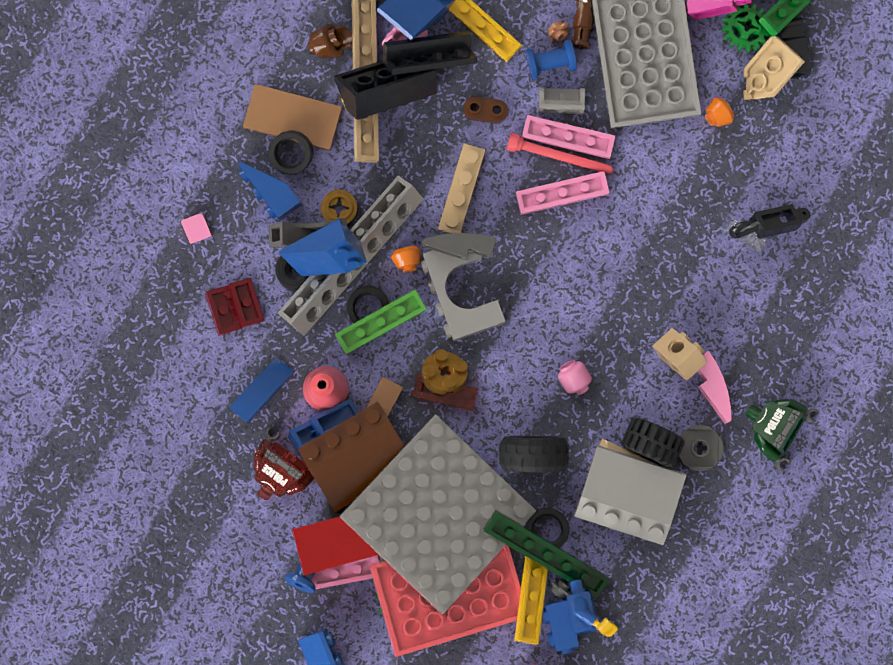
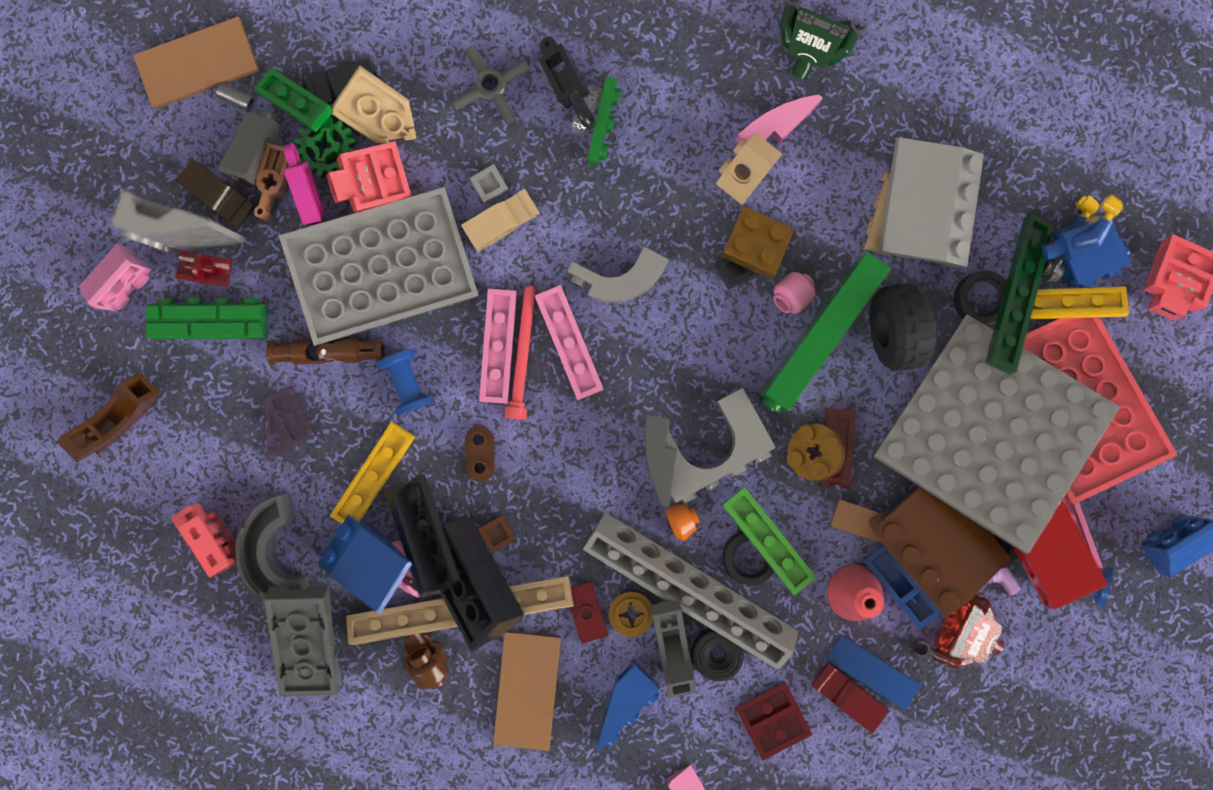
camera: 100 degrees left, 5 degrees up
black tyre [269,130,314,175] -> none
blue slope [279,219,367,276] -> none
tan plate [438,143,485,233] -> none
light grey hinge [538,87,585,114] -> none
nougat plate [547,21,570,44] -> none
black tyre [621,418,685,468] -> none
dark grey plate [679,425,724,471] -> none
orange cone [705,97,734,127] -> none
none -> coral piece [326,141,412,213]
none -> dark grey bar [451,45,530,125]
none -> tan piece [461,189,540,252]
none -> light grey plate [470,164,509,204]
none -> reddish brown plate [477,514,516,554]
none -> light grey arch [567,247,669,303]
none -> dark red plate [570,581,609,644]
none -> green plate [587,77,621,167]
none -> black plate [715,258,755,290]
none -> pearl gold plate [721,206,795,280]
none -> green brick [758,252,891,412]
none -> dark red piece [811,662,890,734]
none -> lavender arm [988,566,1021,596]

